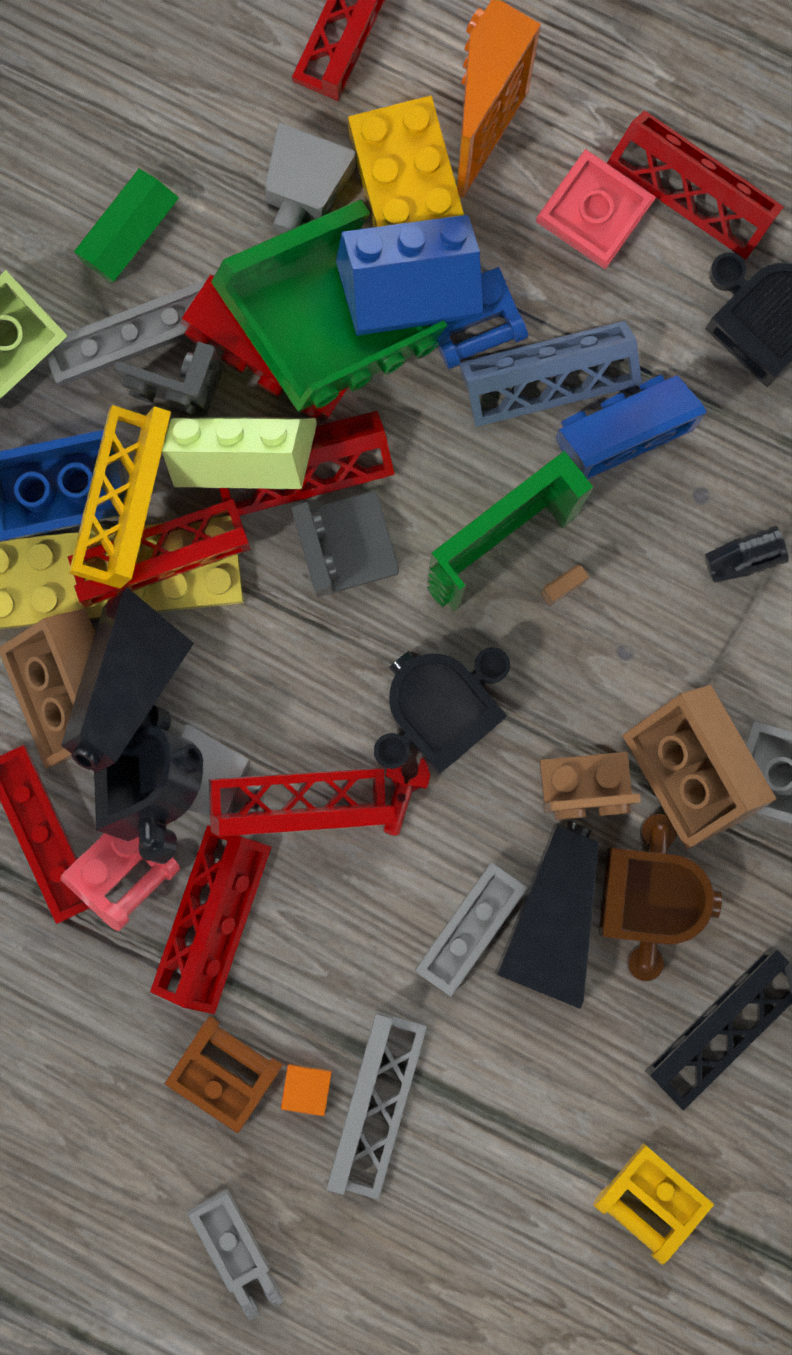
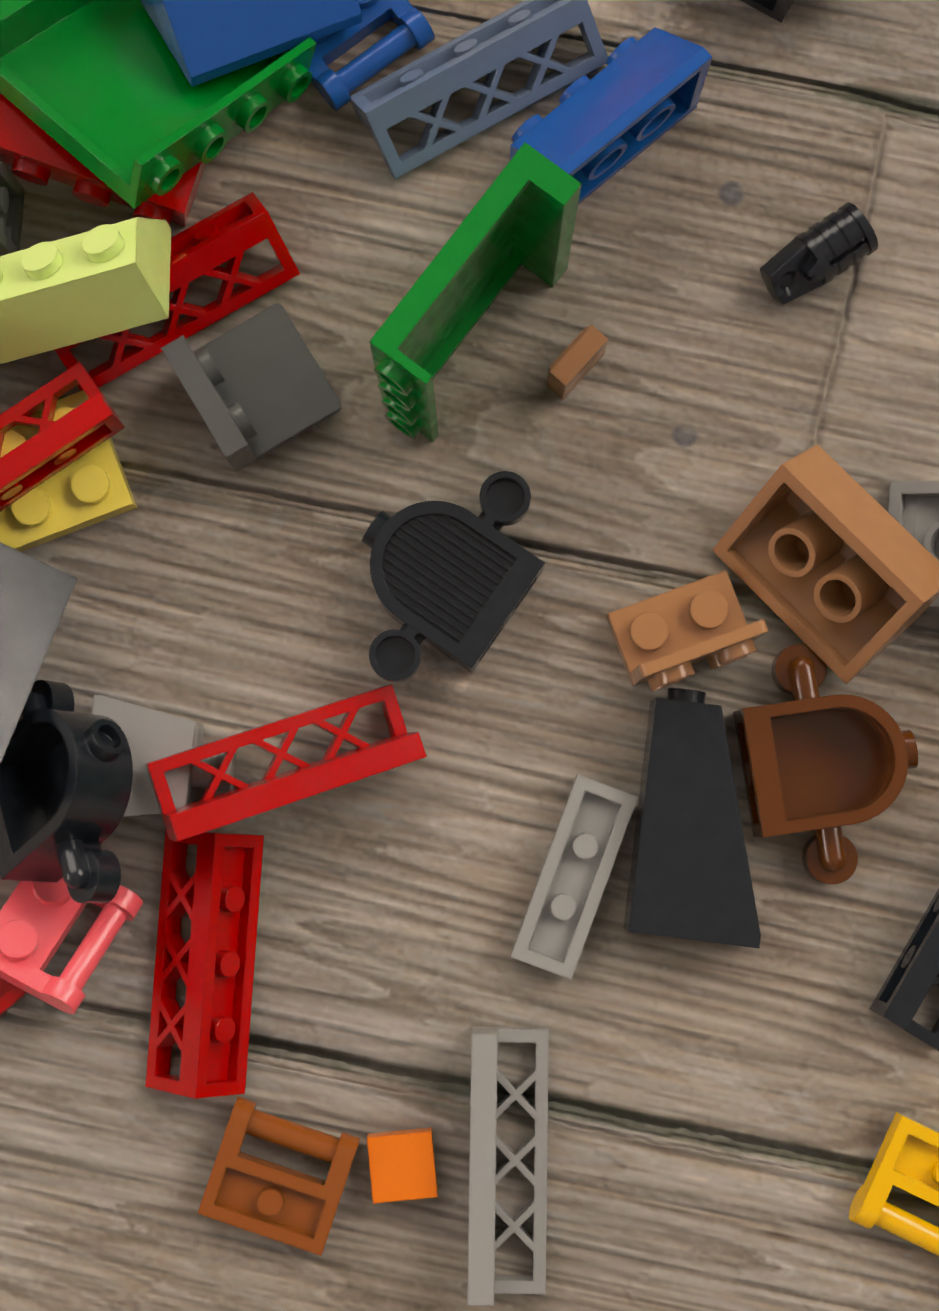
camera: 10 degrees left, 0 degrees up
red bar [383,757,431,836] -> none

